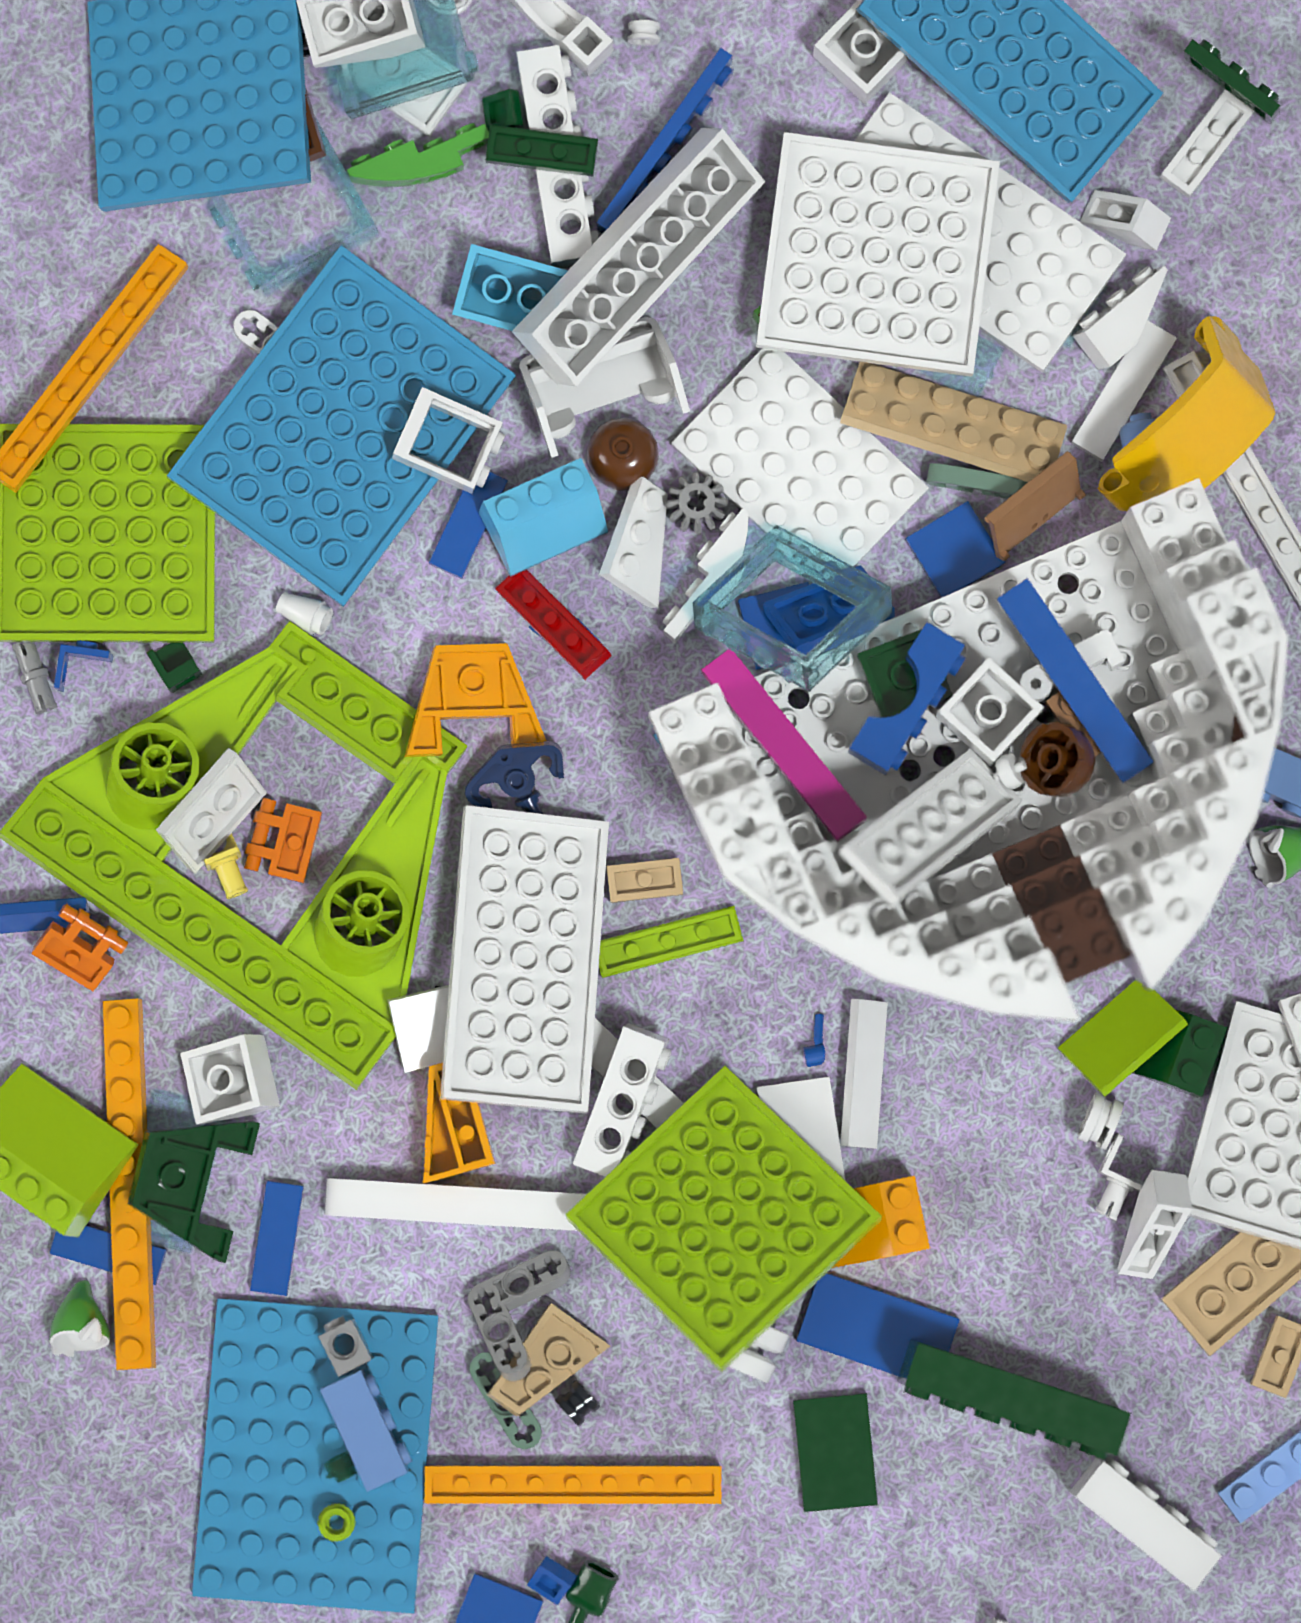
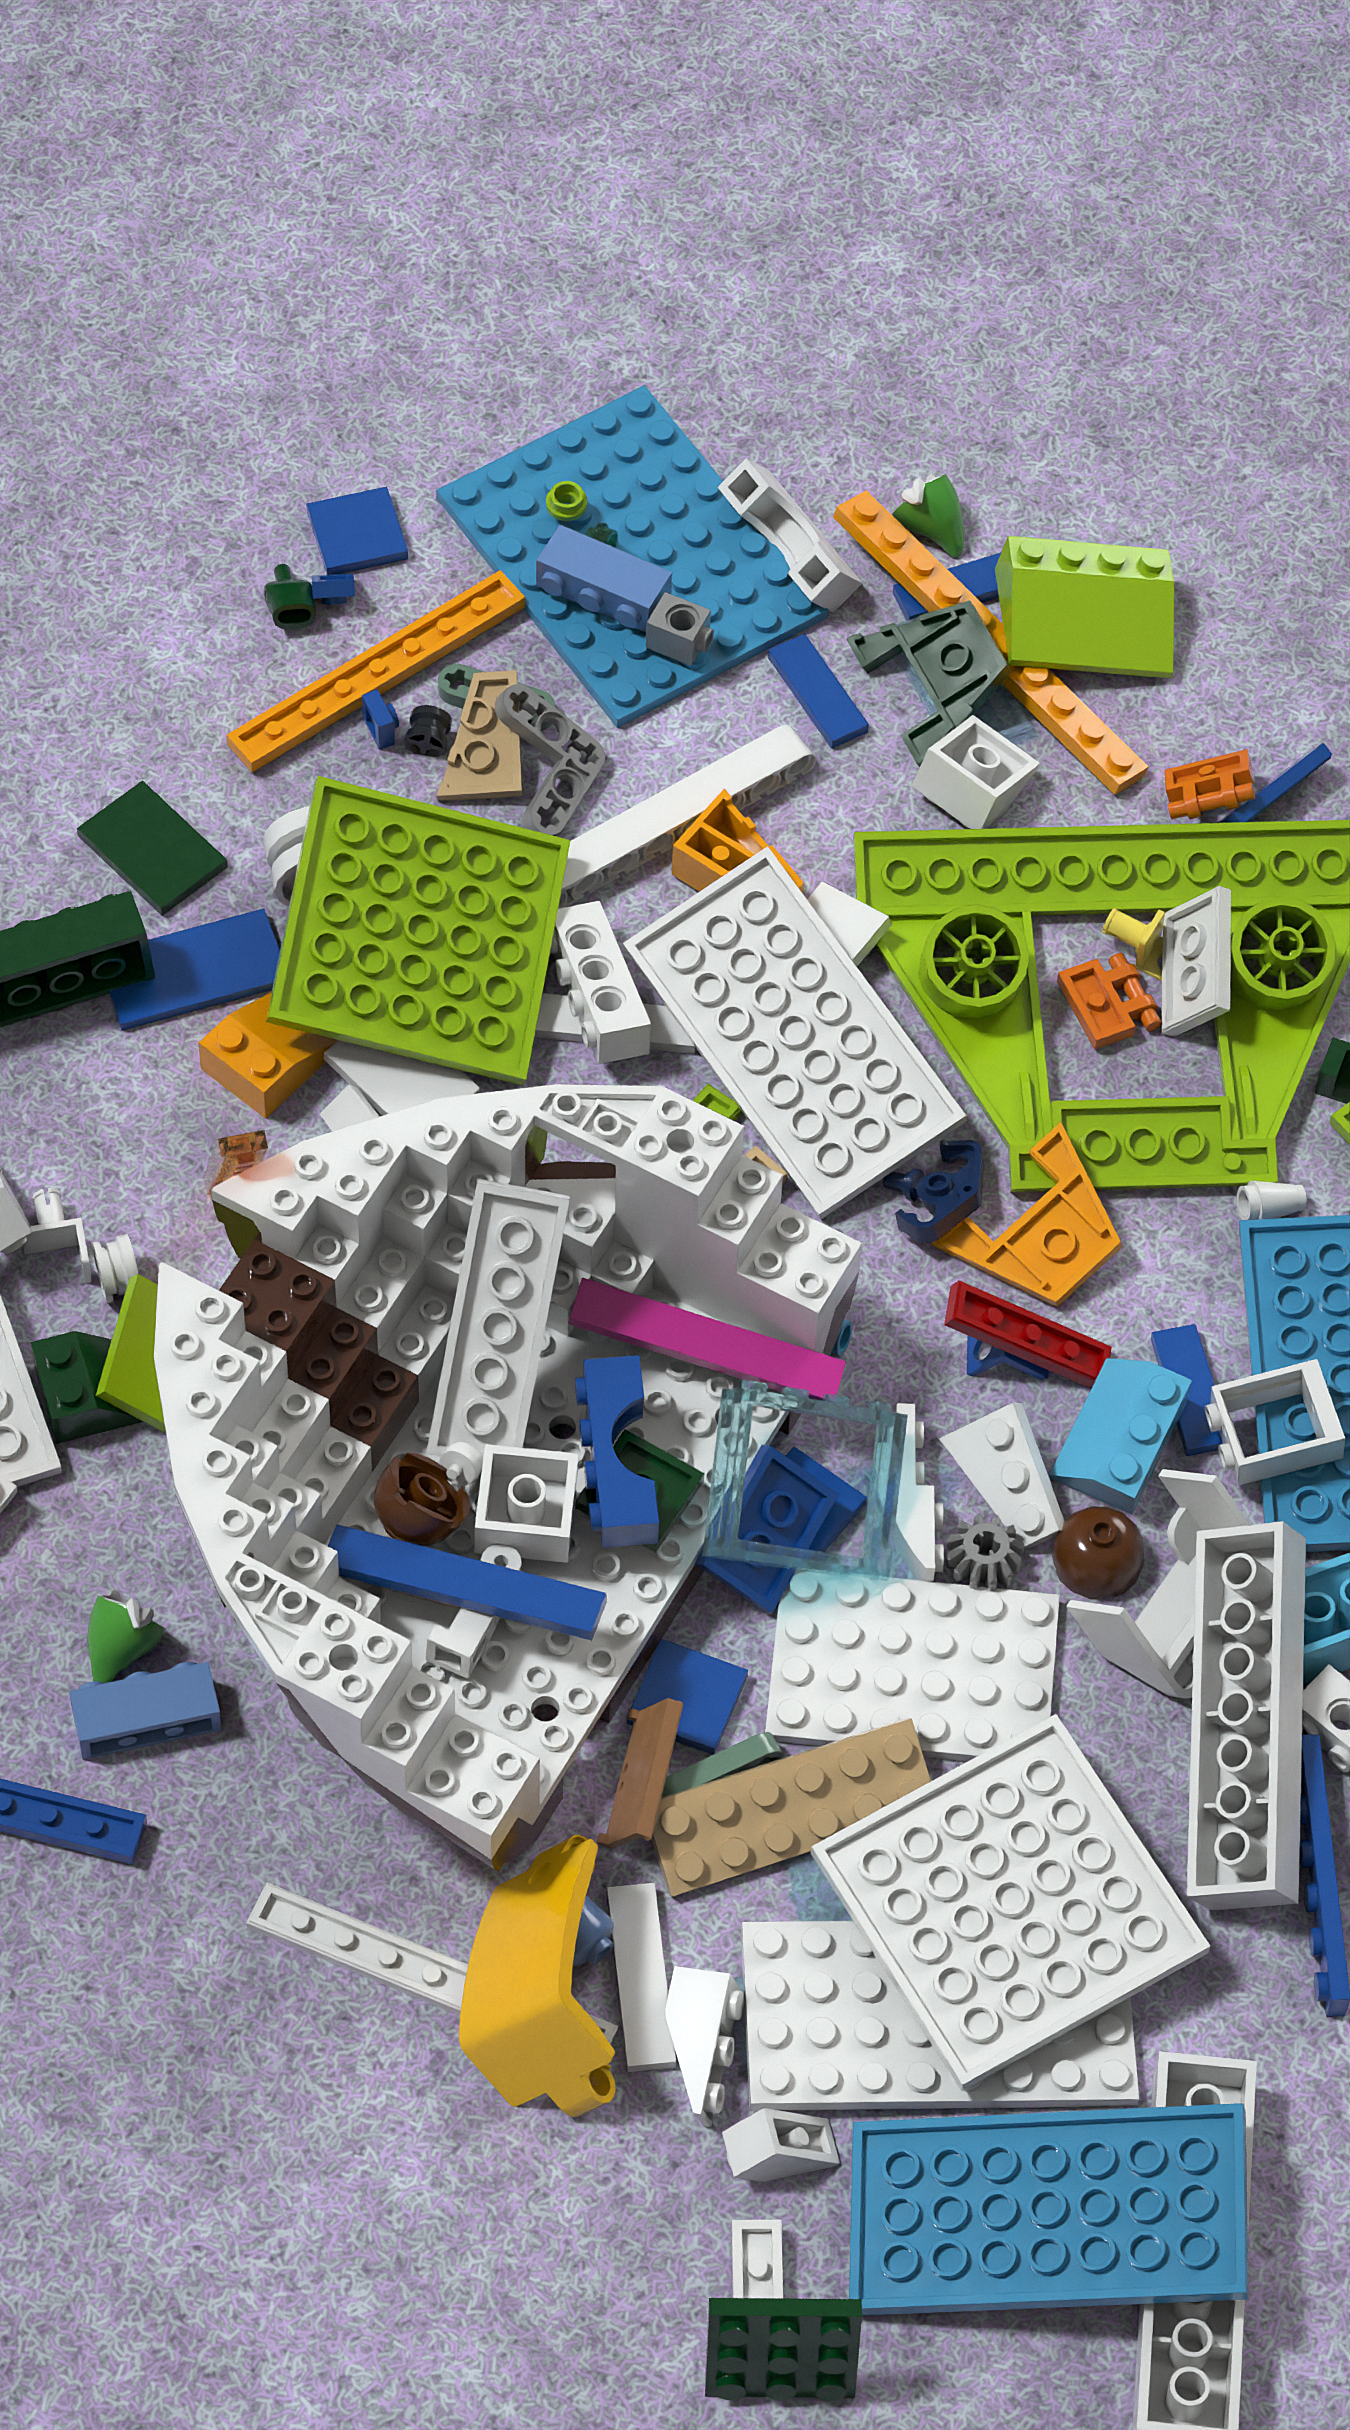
camera: 140 degrees right, 25 degrees down
none -> clear orange plate [203,1130,268,1195]
none -> blue plate [362,689,399,750]
none -> white arch [717,458,863,612]

